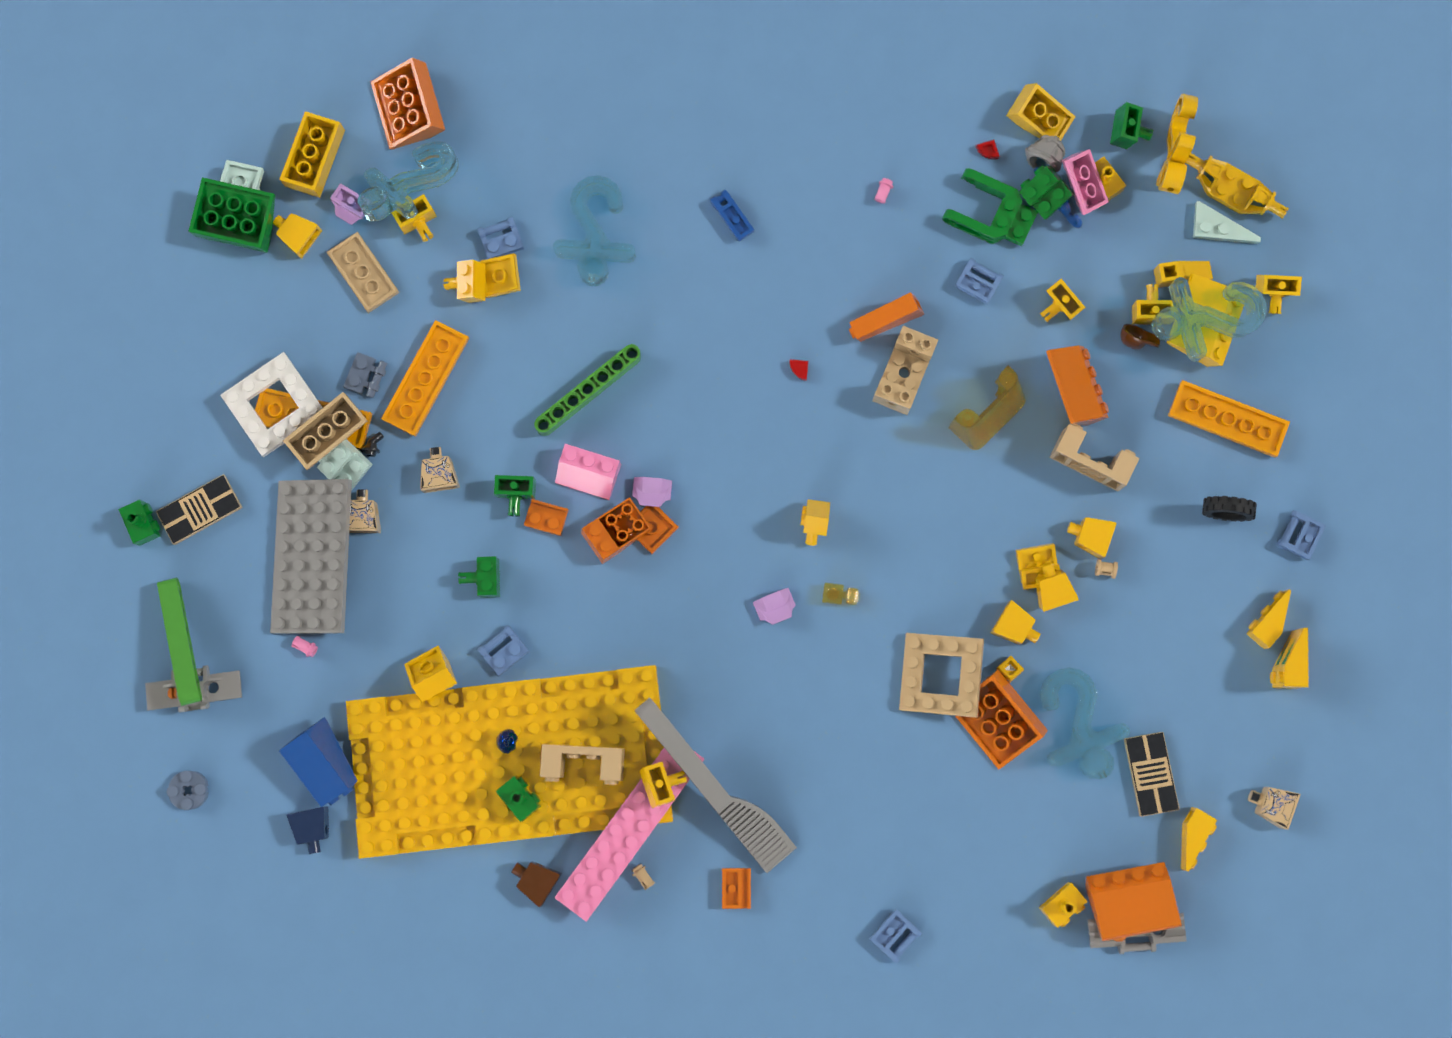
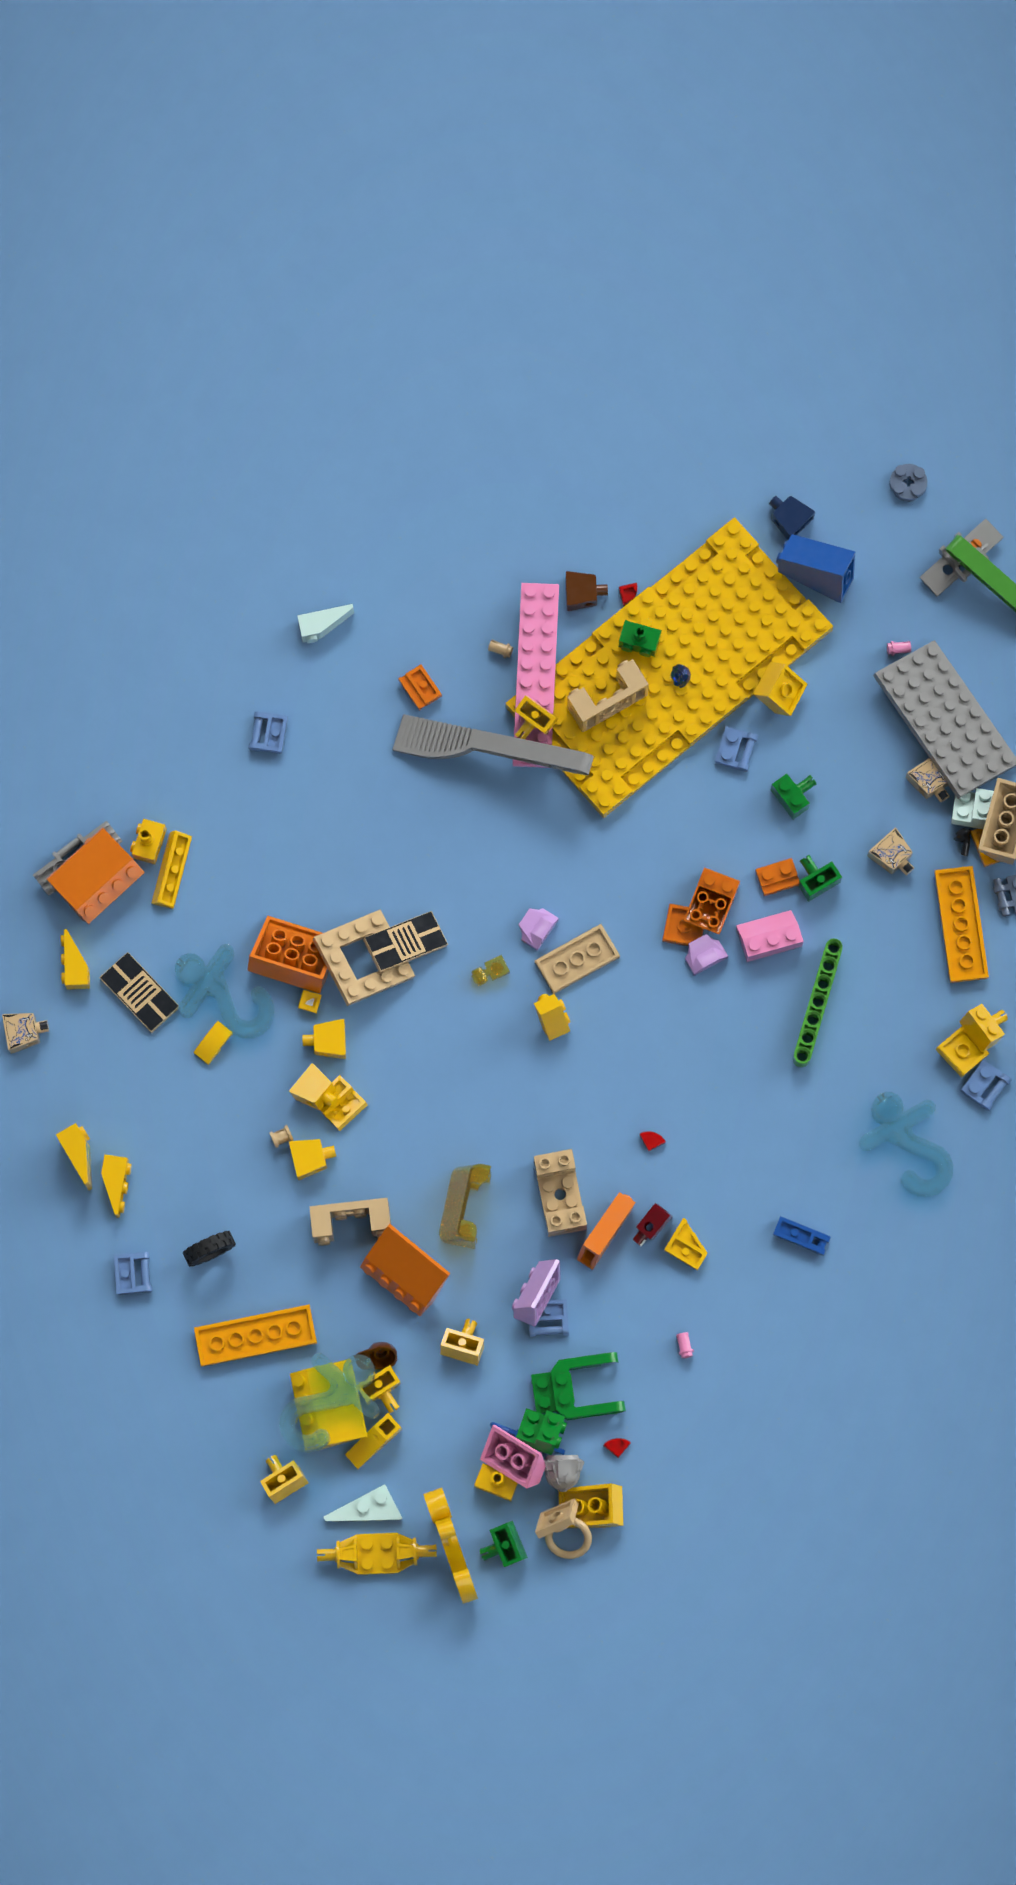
camera: 145 degrees right, 5 degrees down
none -> yellow slope [151,830,192,909]
none -> yellow slope [193,1021,233,1065]
none -> light aqua slope [297,604,354,643]
none -> black tile [363,911,448,973]
none -> lavender slope [512,1259,560,1327]
none -> tan tile [535,924,620,994]
none -> tan tile [535,1498,592,1559]
none -> red tile [619,583,637,606]
none -> dark red torso [633,1203,673,1246]
none -> yellow wing [664,1218,708,1271]

